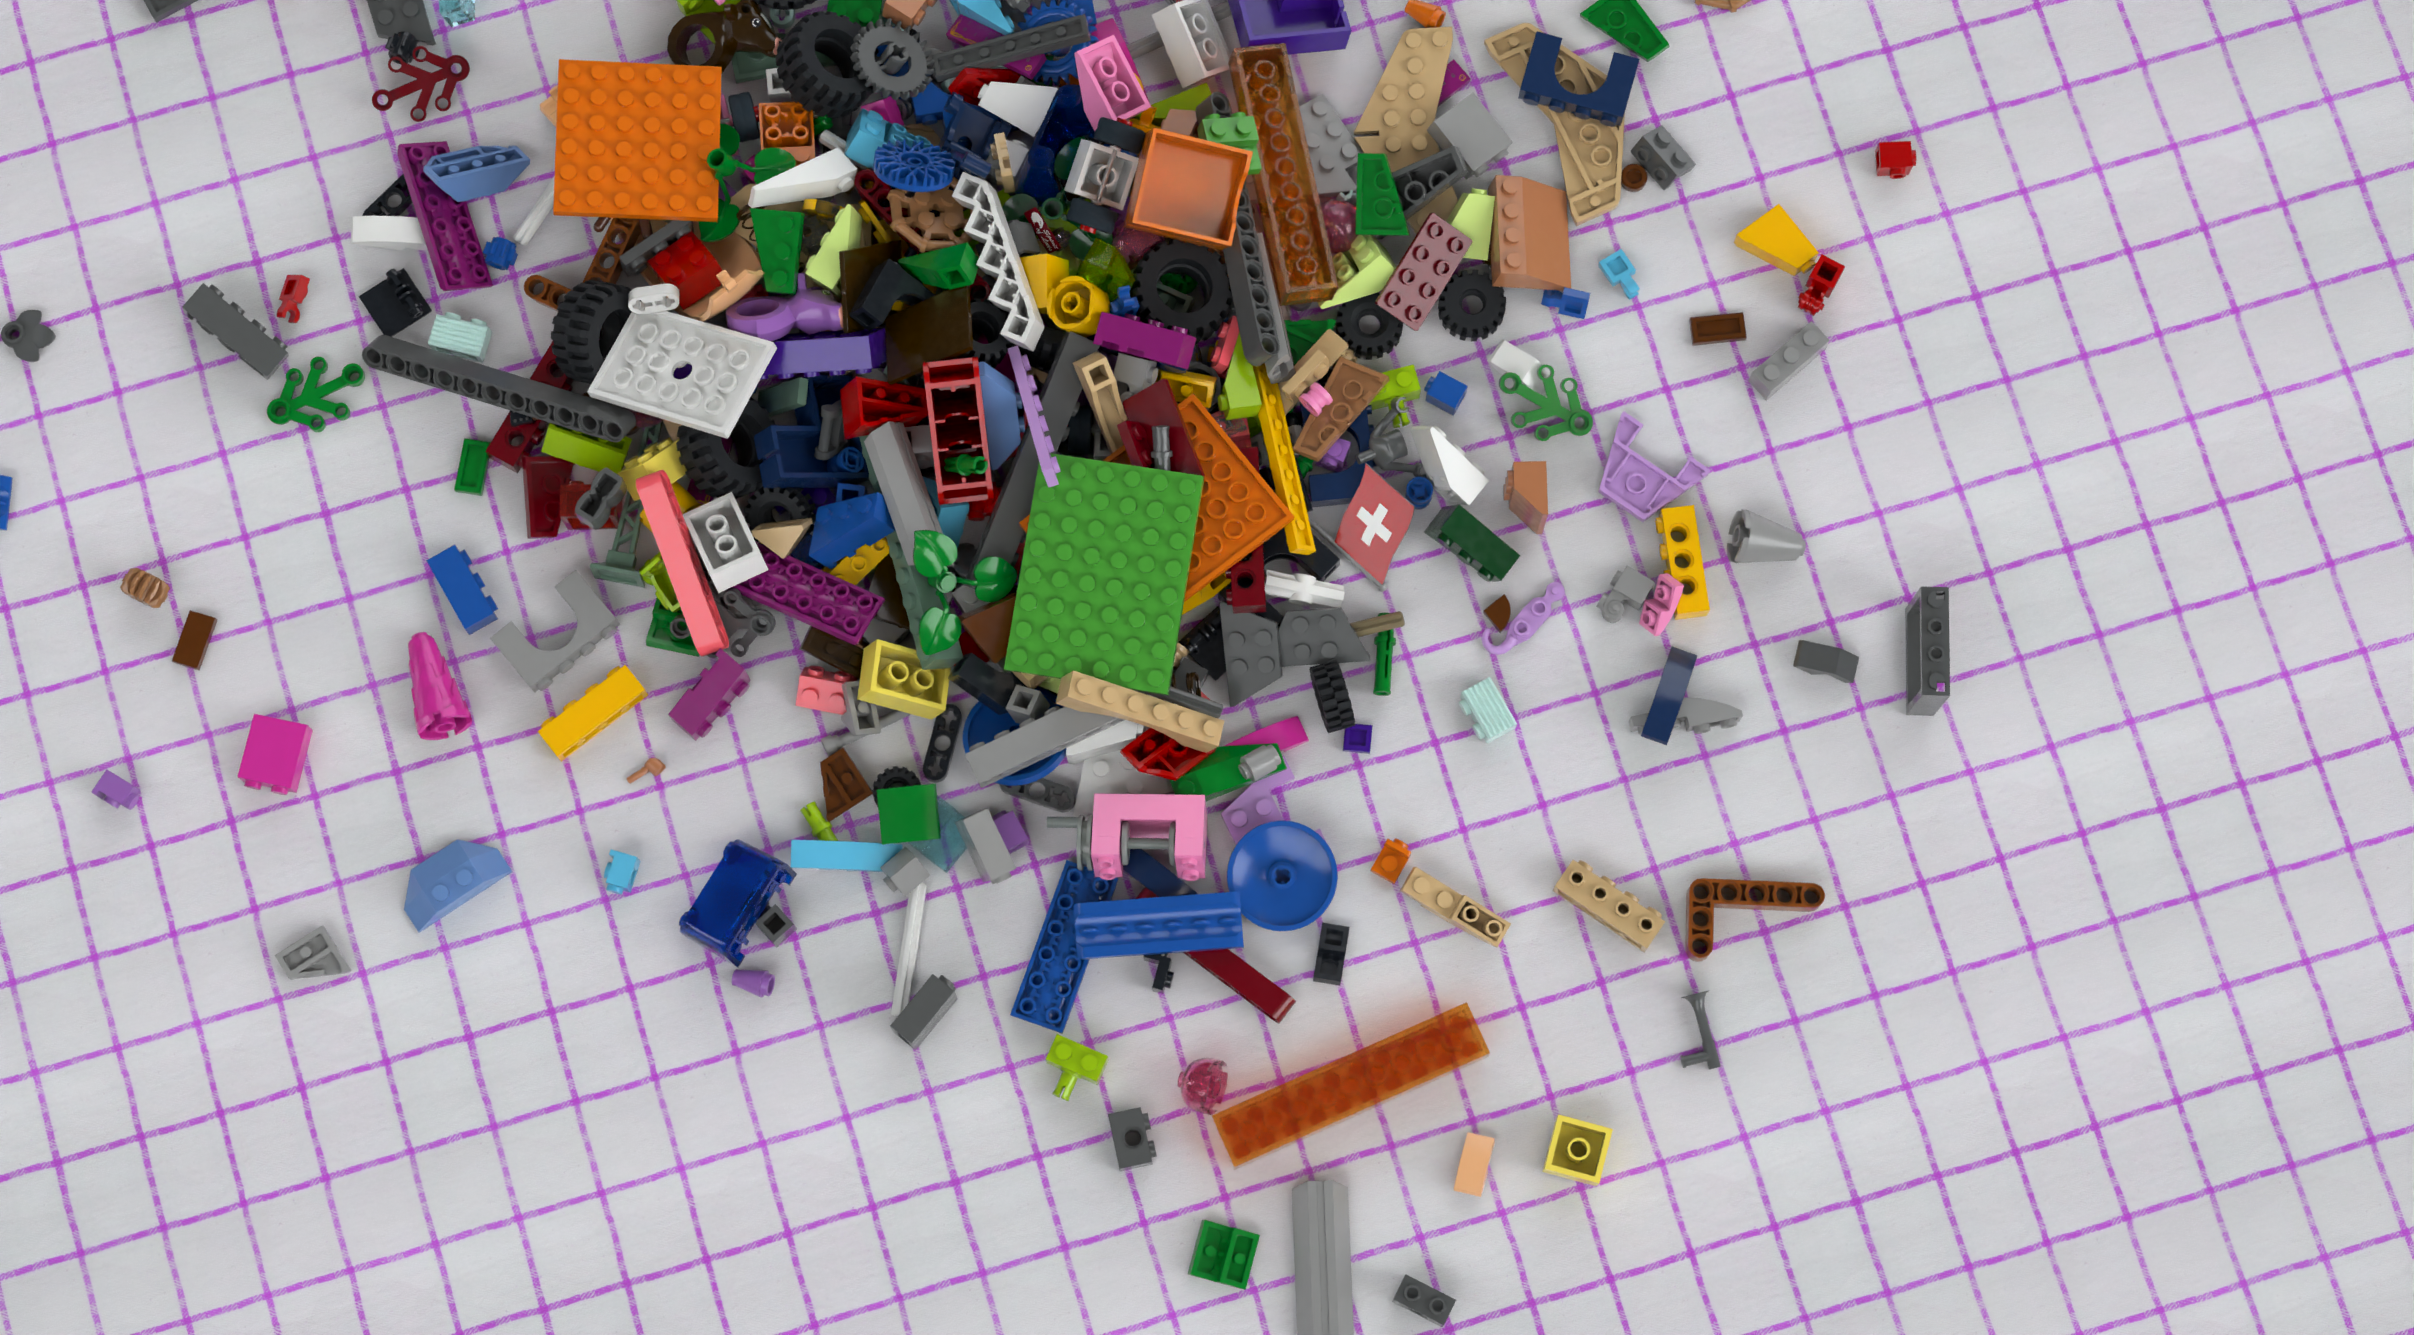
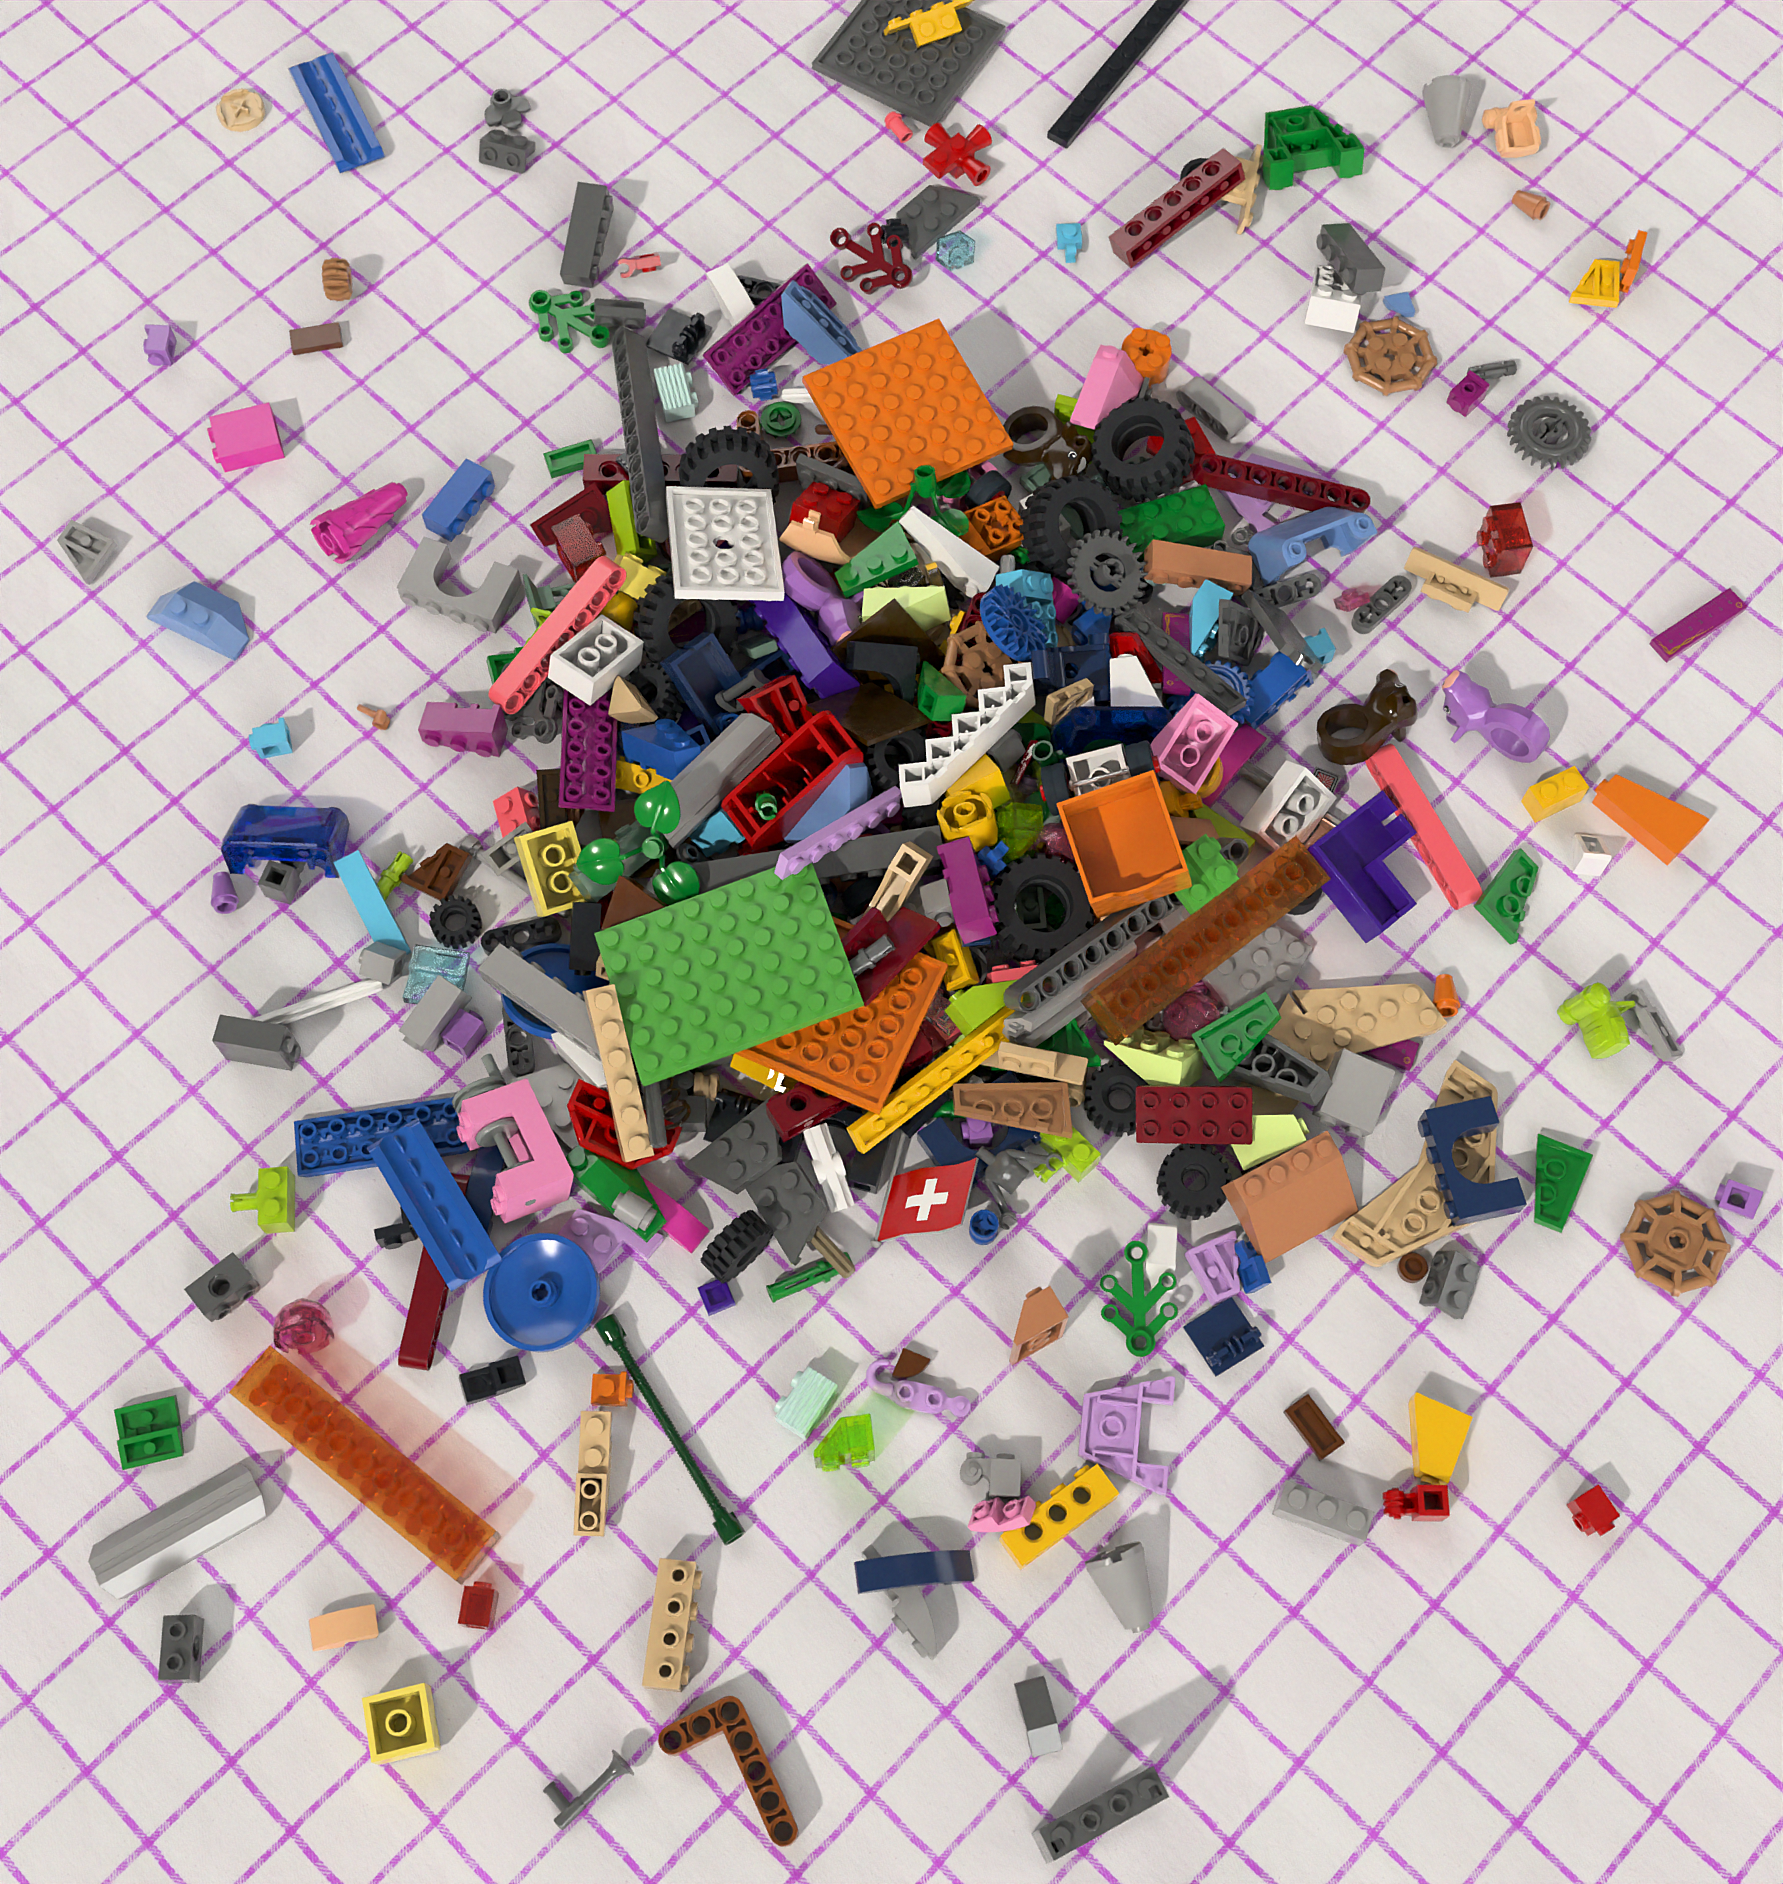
camera: 60 degrees right, 10 degrees down
yellow brick [538,665,648,762] -> none
dark grey brick [575,467,627,530] -> none
white beam [628,284,680,314] -> none
green slope [877,784,941,845] -> none
light grey brick [1006,684,1050,724] -> none
bright pink wheel [1299,382,1333,417] -> none
white slope [1410,426,1489,505] -> none
blue brick [1424,371,1468,416] -> none
dark green wedge [1424,504,1520,582] -> none
medium azure plate [1598,249,1639,300] -> none
none -> clear red brick [457,1581,499,1631]
none -> dark grey bracket [479,130,536,174]
none -> dark grey bracket [594,298,646,329]
none -> dark green hose [594,1314,745,1546]
none -> green gear [761,402,801,439]
none -> clear neon green slope [813,1414,875,1472]
none -> dark blue hinge [1183,1297,1265,1377]
none -> lavender wing [1184,1230,1240,1306]

